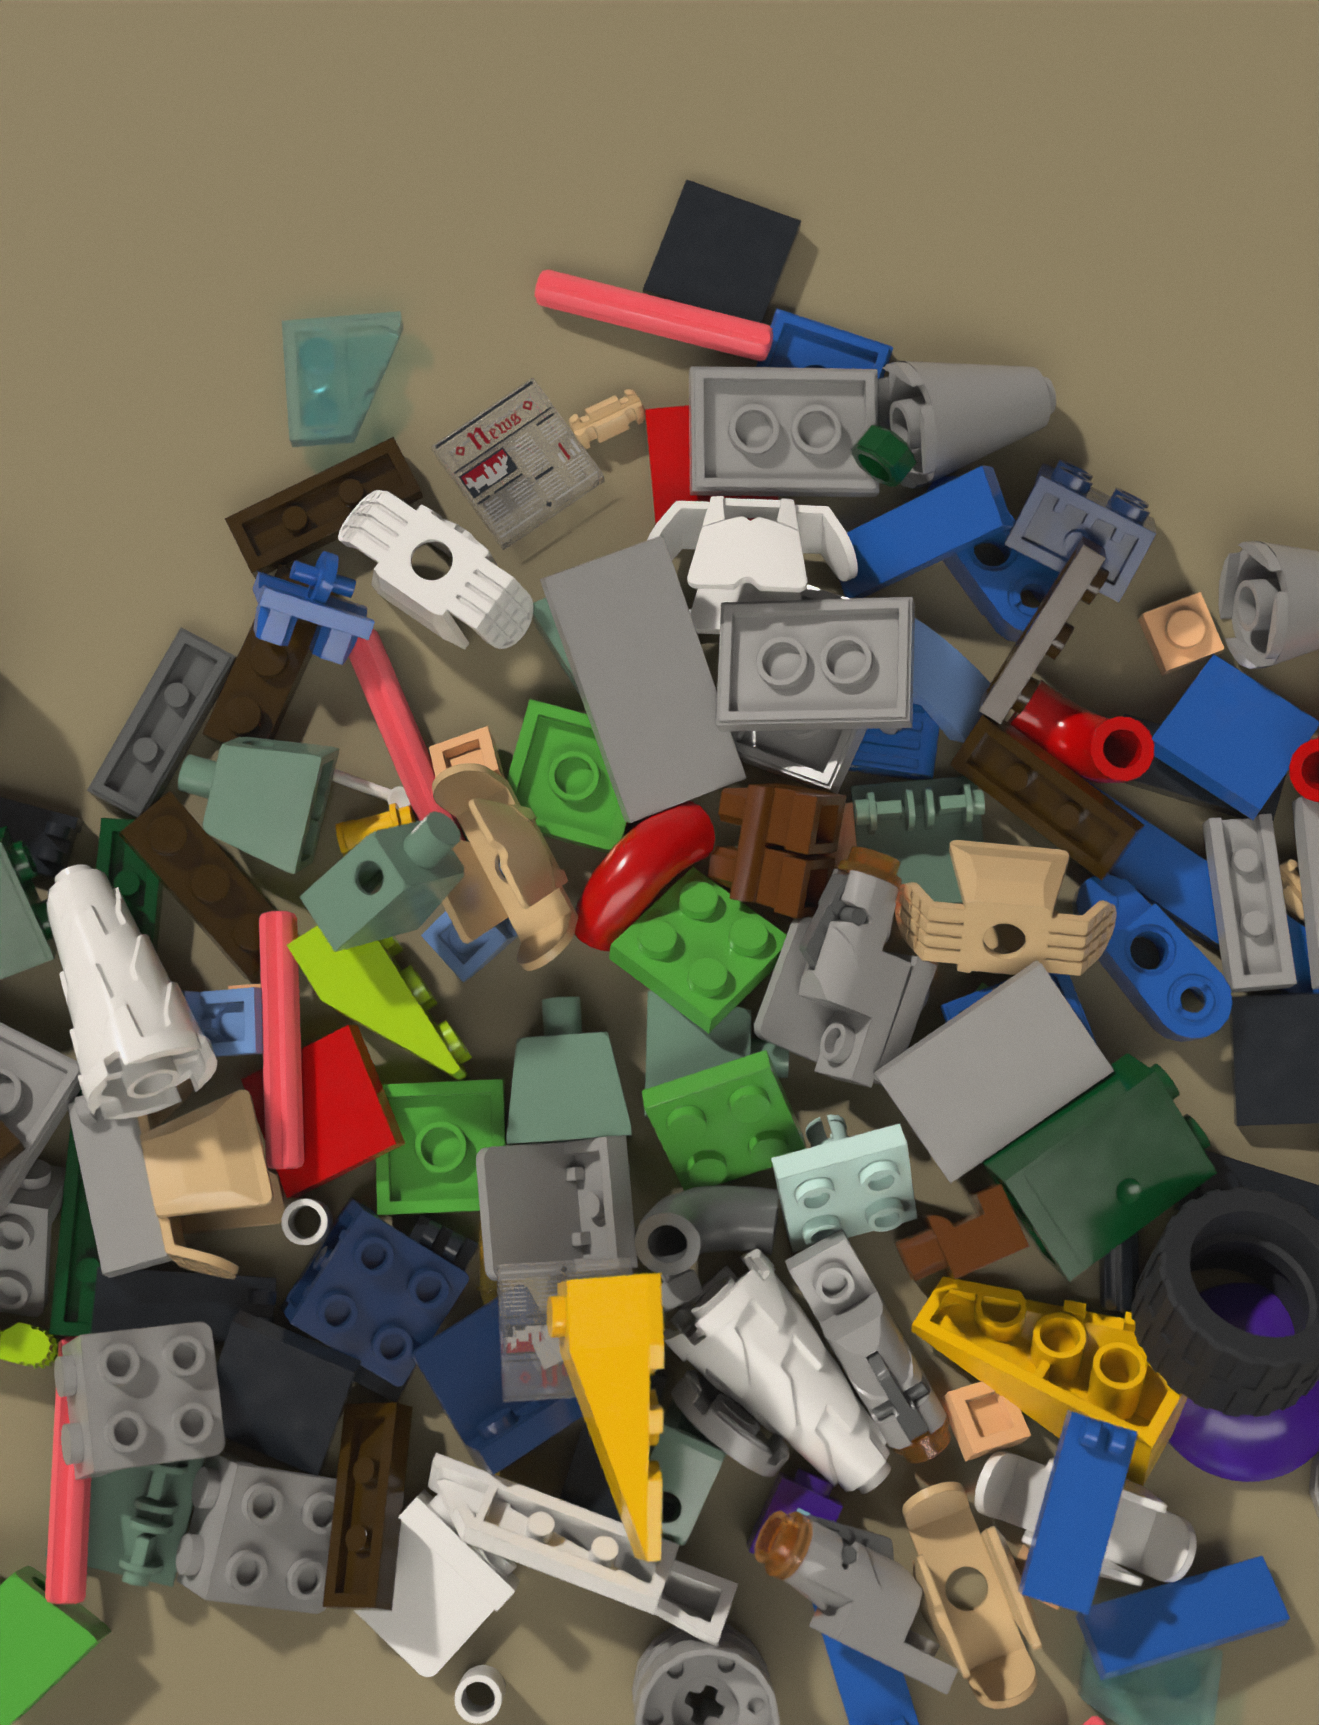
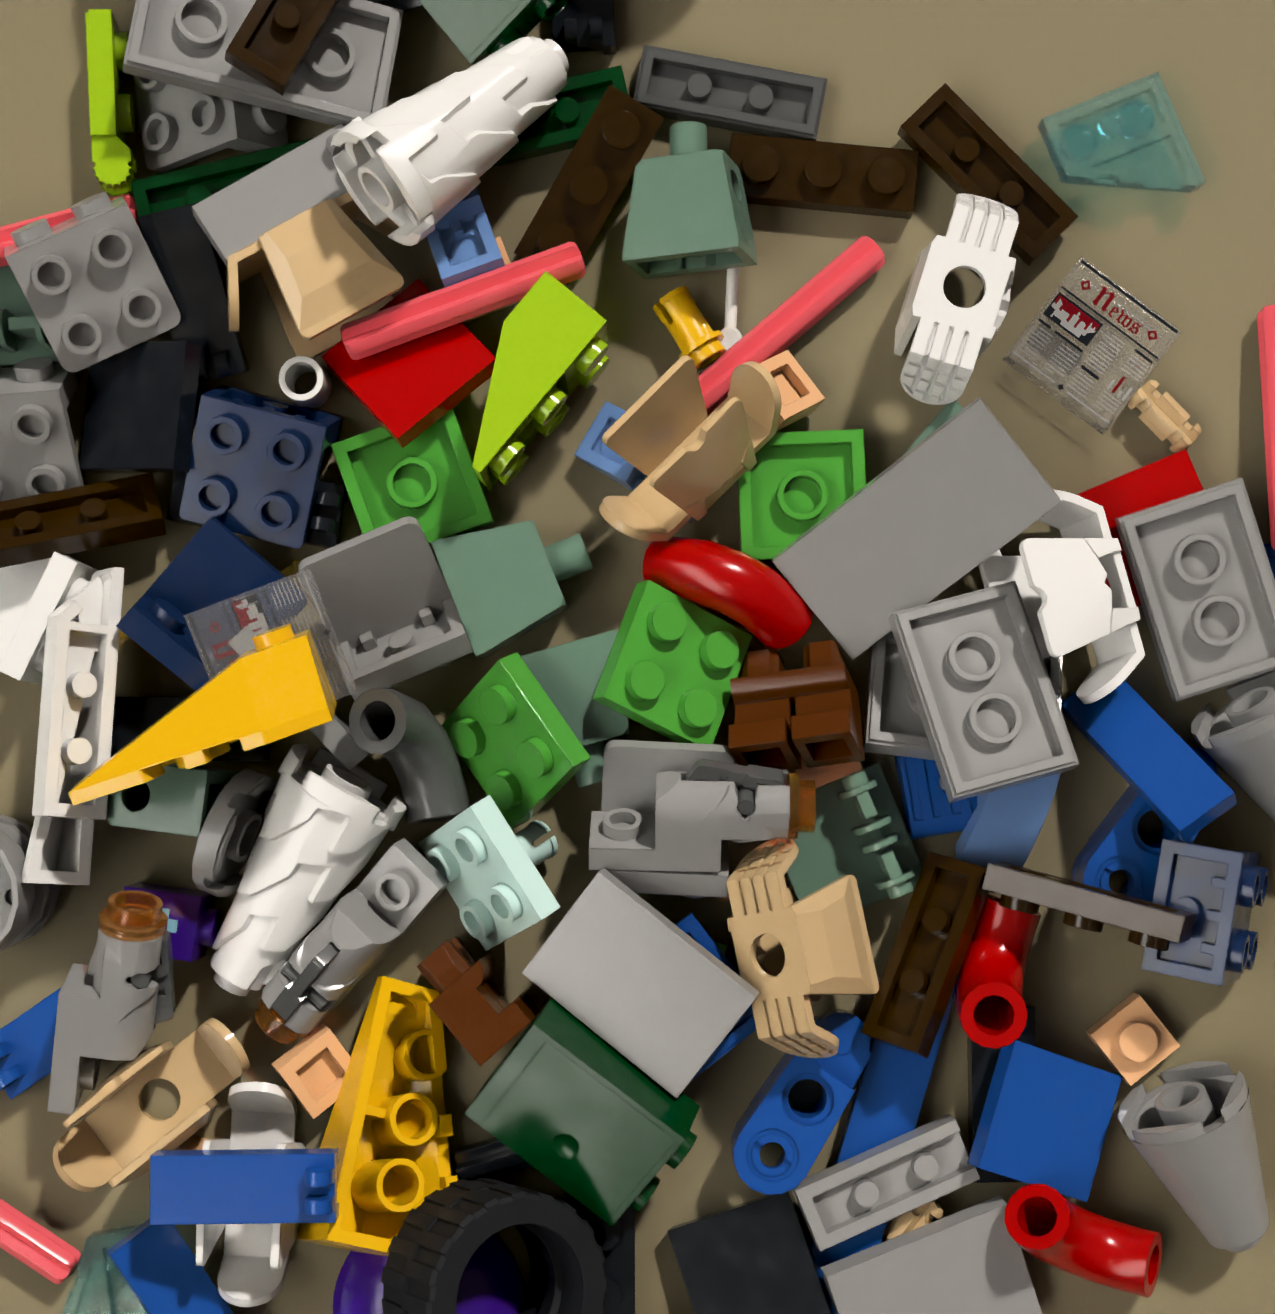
camera: 70 degrees right, 5 degrees up
blue hips [252,551,375,665] -> none
sand green torso [300,812,465,952] -> none
dark green tile [851,425,916,487] -> none

